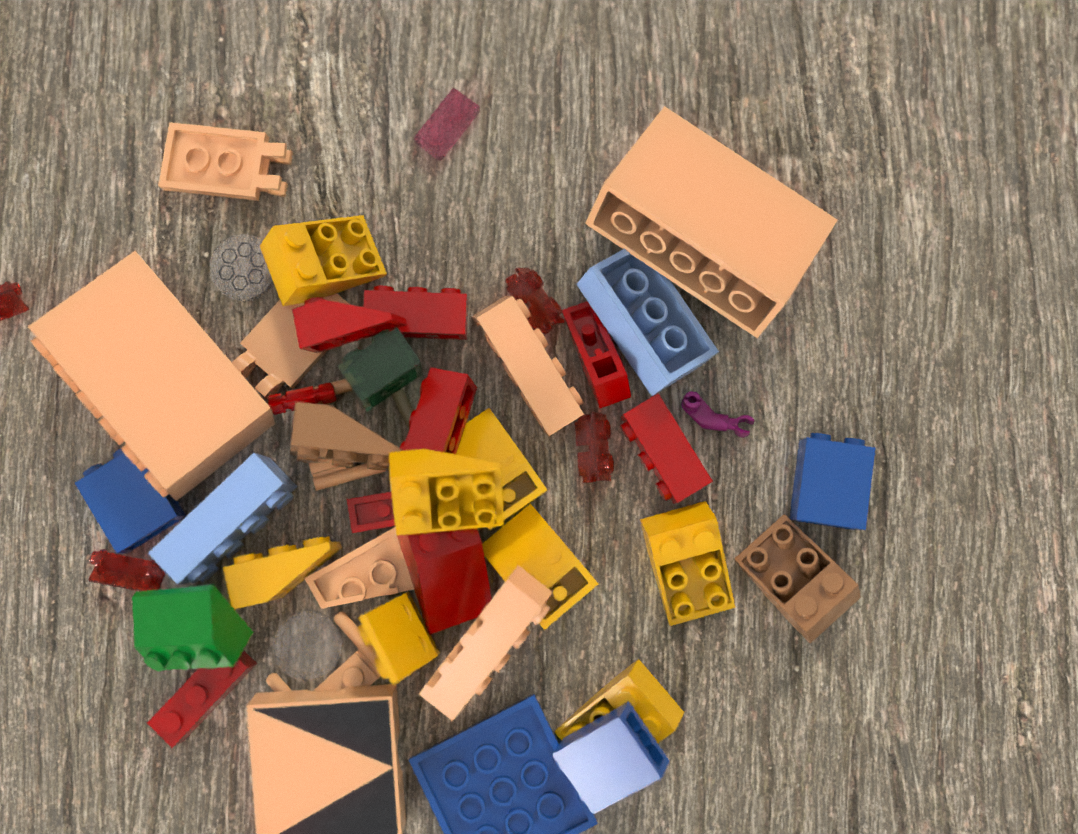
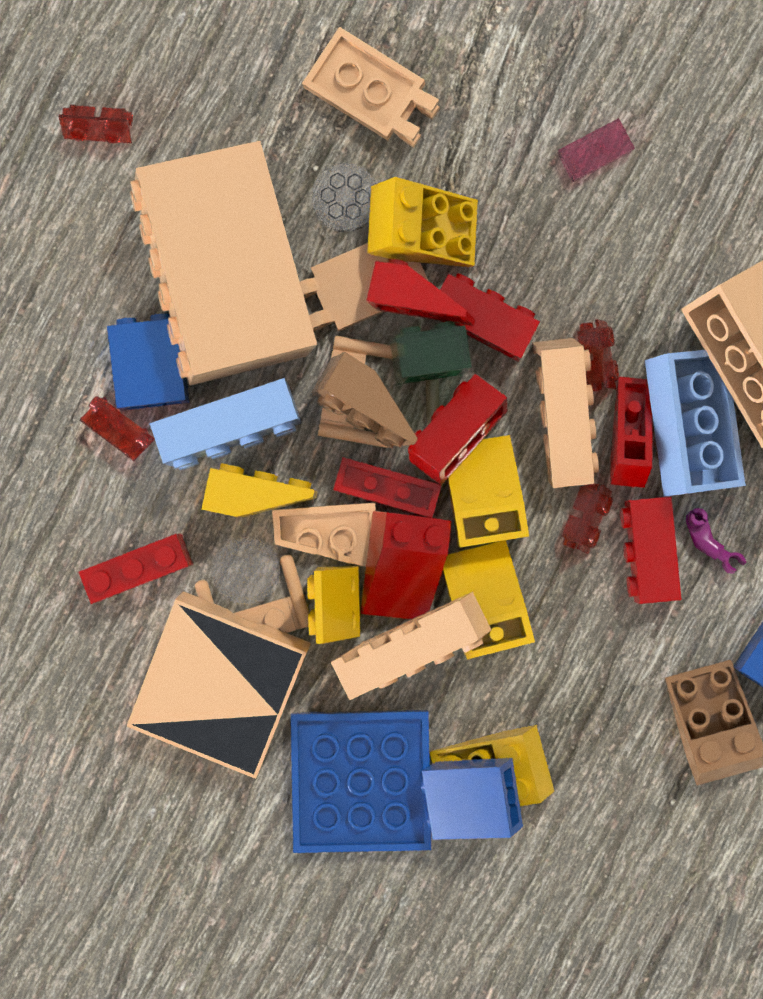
camera: 30 degrees right, 5 degrees up
green slope [132,585,253,671] -> none
red axle [268,382,336,415] -> none
yellow slope [389,449,504,536] -> none
yellow slope [640,501,735,626] -> none

